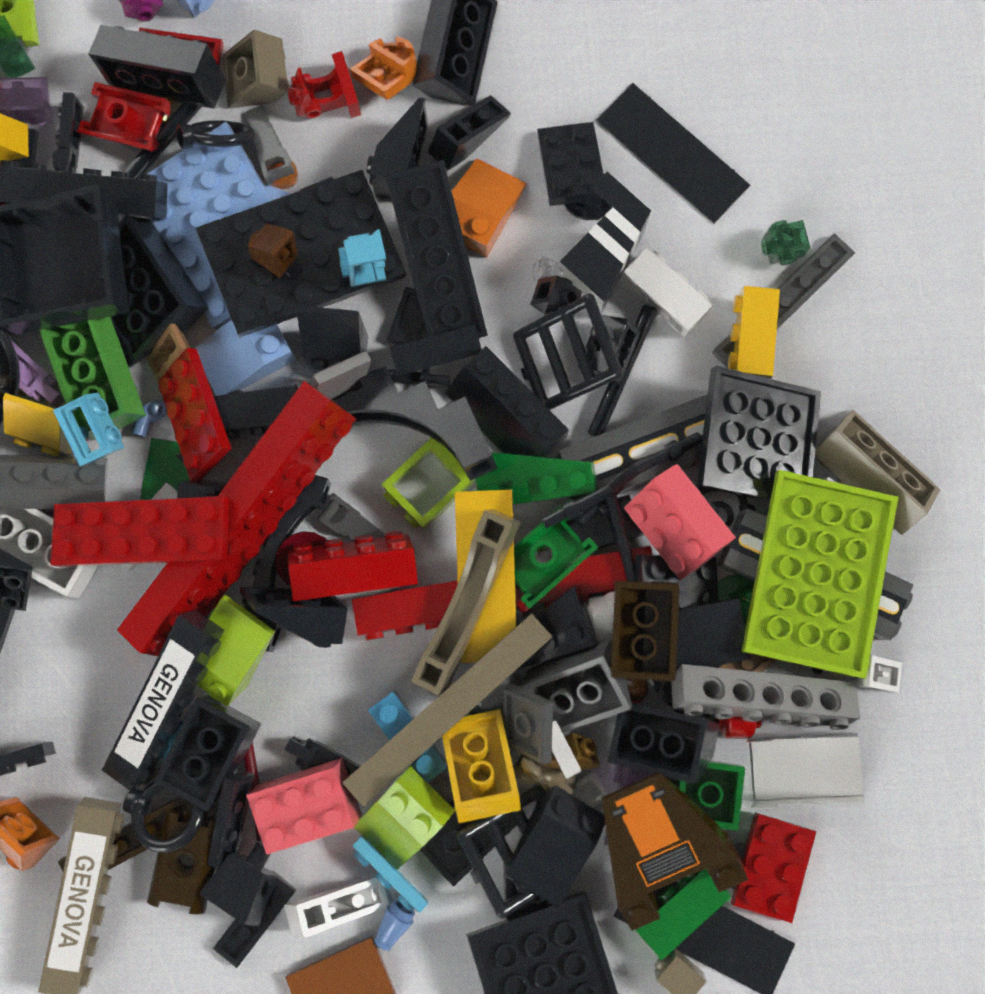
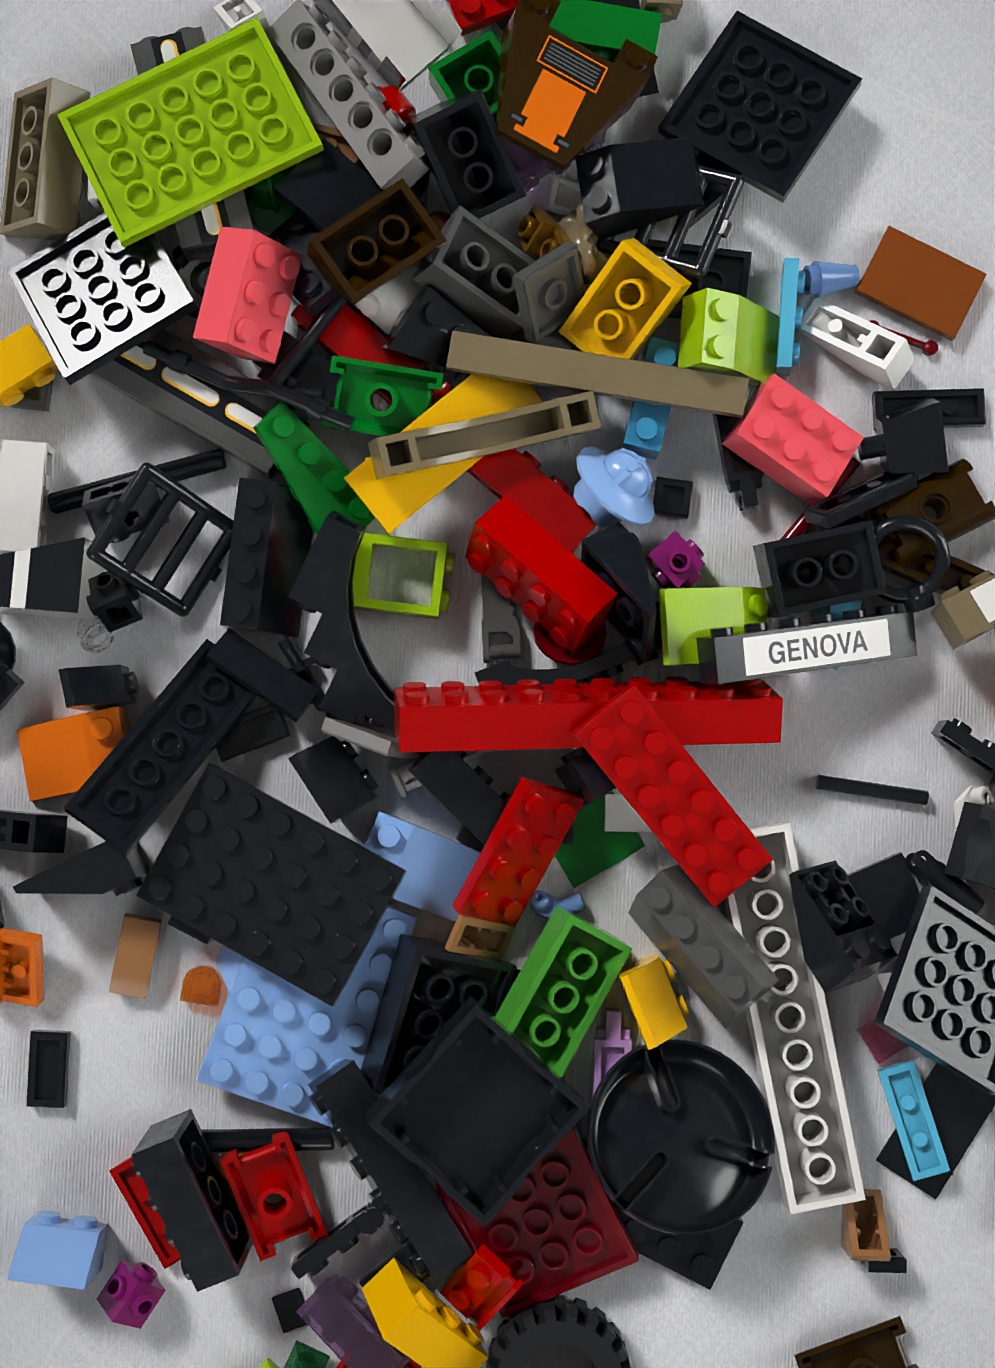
camera: 130 degrees left, 5 degrees up
medium azure window [53,392,125,466] -> none
black piece [176,120,255,149] -> none
dark tan slope [222,29,288,108] -> none
dark grey piece [246,105,295,186] -> none
reddish brown slope [248,223,298,278] -> none
red tile [288,51,362,119] -> none
medium azure window [338,229,386,287] -> none
white sticker [552,721,581,779] -> none
none -> black tile [26,1029,71,1108]
none -> black slope [58,665,139,712]
none -> medium nougat slope [109,913,162,999]
none -> black sticker [272,1288,311,1333]
none -> light blue helmet [573,446,655,527]
none -> magenta brick [645,530,705,589]
none -> black tile [653,476,693,520]
none -> black bar [816,775,929,805]
none -> dark red hinge [869,320,938,356]

